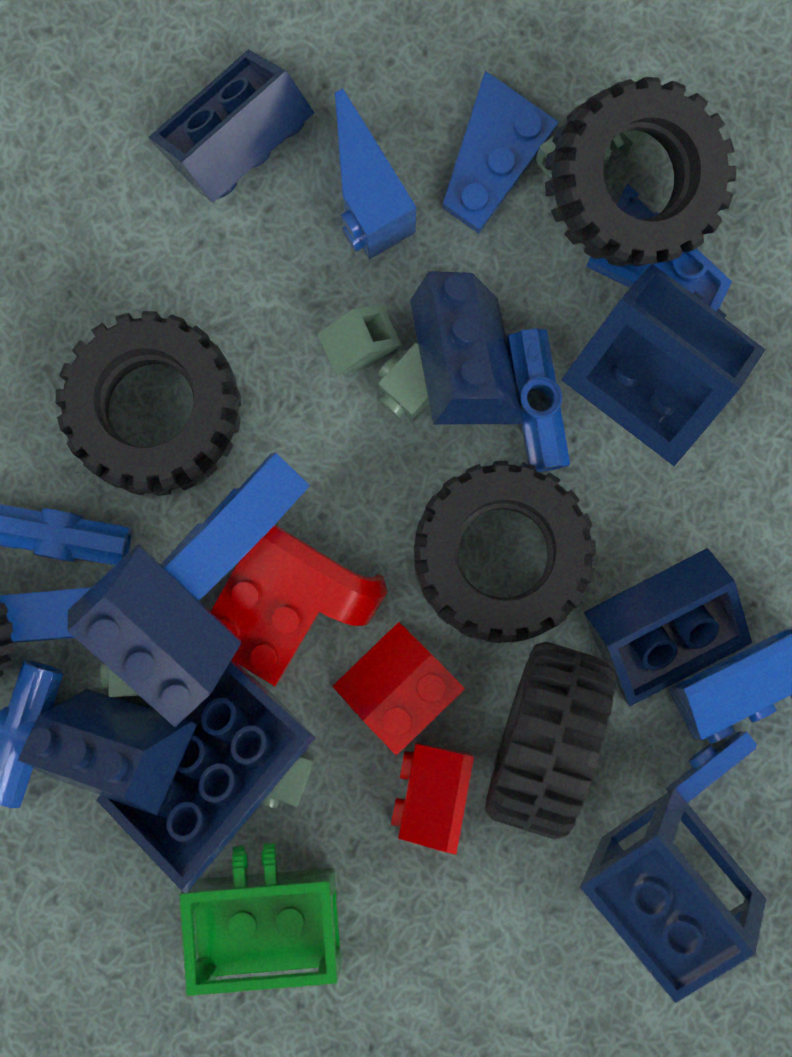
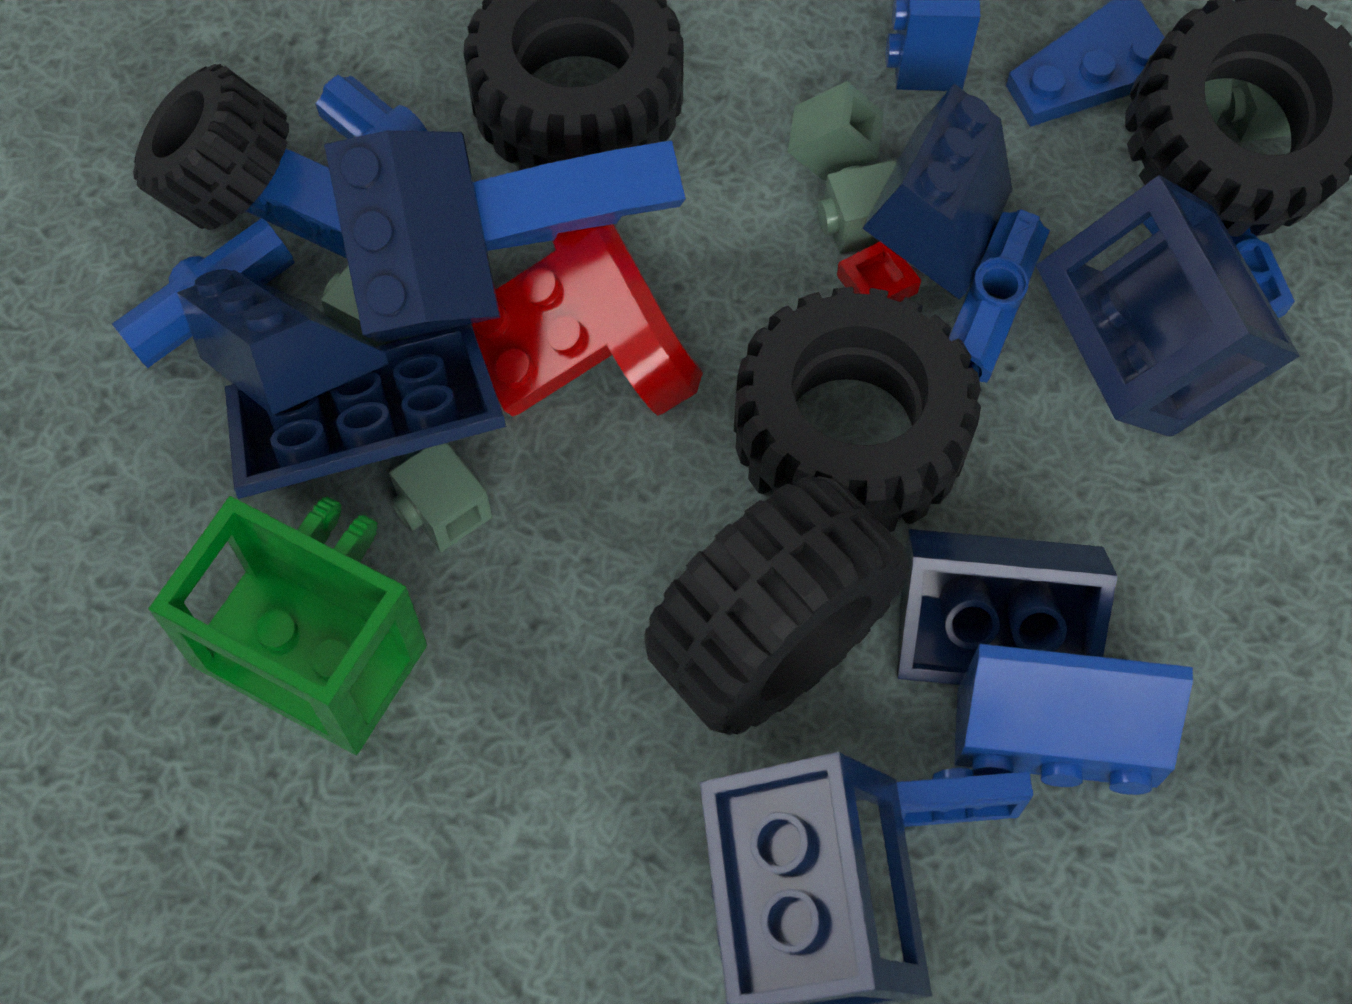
camera: 30 degrees right, 20 degrees down
red slope [332,622,465,756] -> none
red slope [391,742,474,855] -> none
none -> red plate [836,241,921,302]

